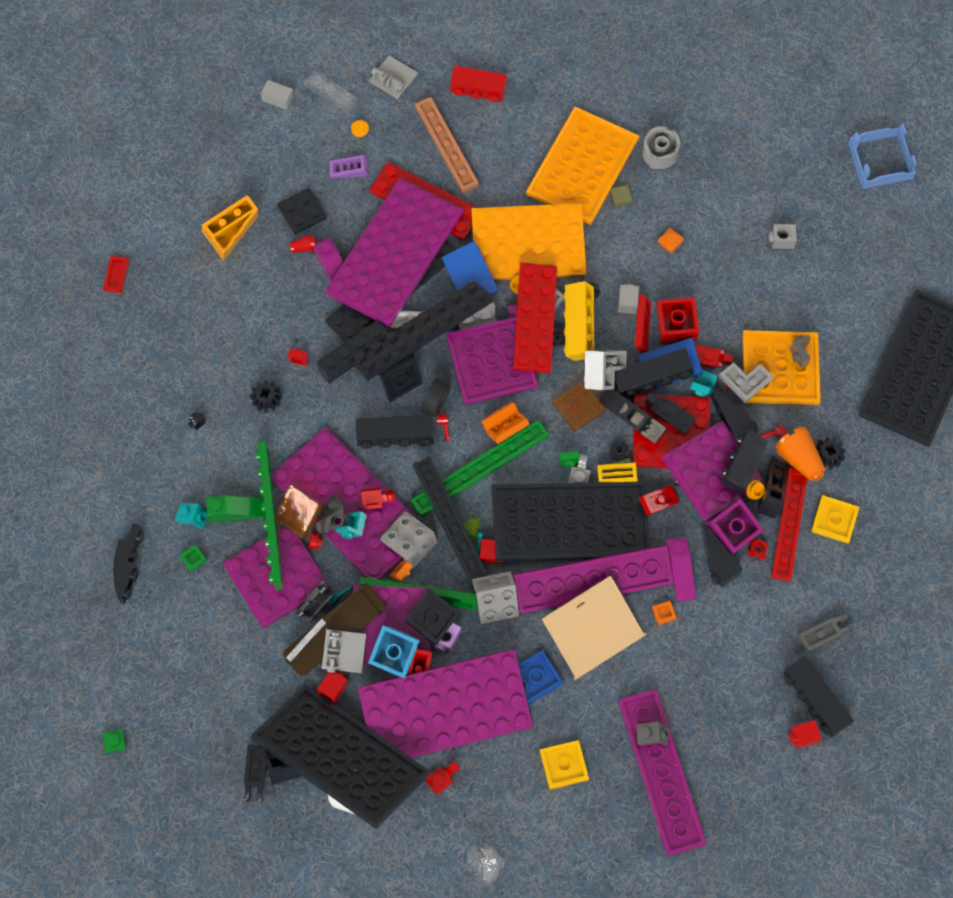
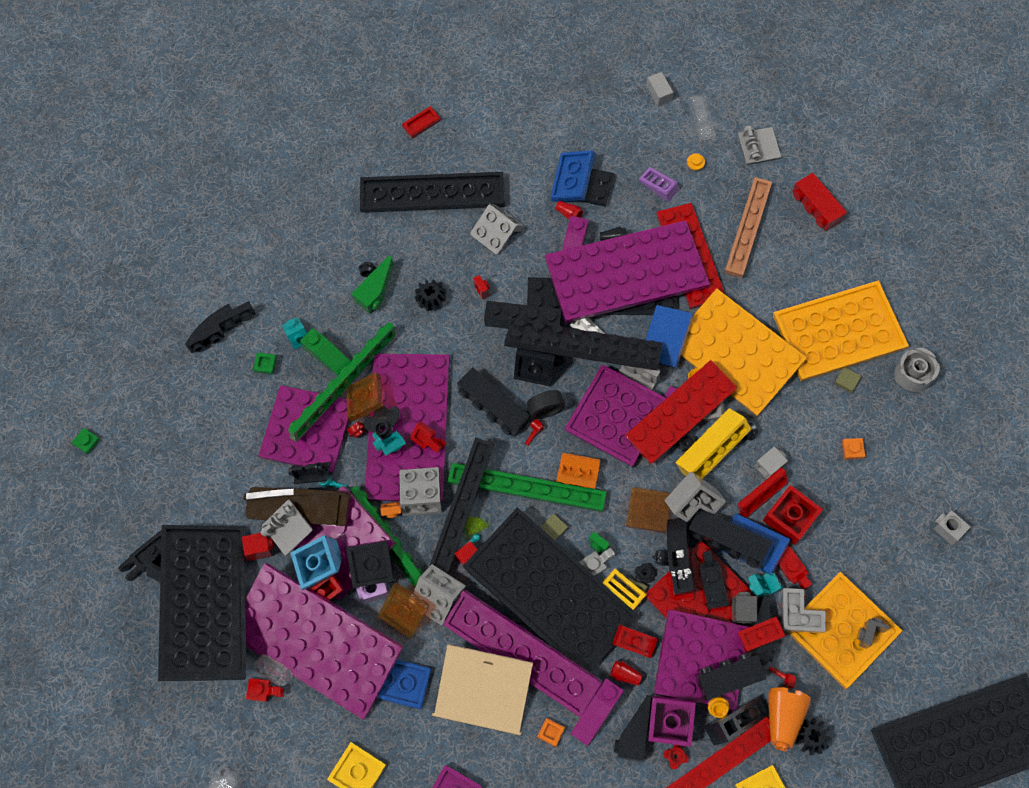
camera: 50 degrees right, 0 degrees up
light orange wedge [202,195,258,261] -> none
none -> clear beam [254,655,292,687]
none -> green slope [351,255,394,314]
none -> black plate [360,172,504,212]
none -> clear orange plate [378,583,430,639]
none -> light grey bracket [470,204,524,254]
none -> olive tile [540,514,568,541]
none -> blue tile [550,150,595,202]
none -> black cone [600,226,627,241]
none -> red cone [610,660,642,686]
none -> black plate [652,551,668,566]
none -> dark grey brick [732,592,757,624]
none -> red plate [737,617,785,652]

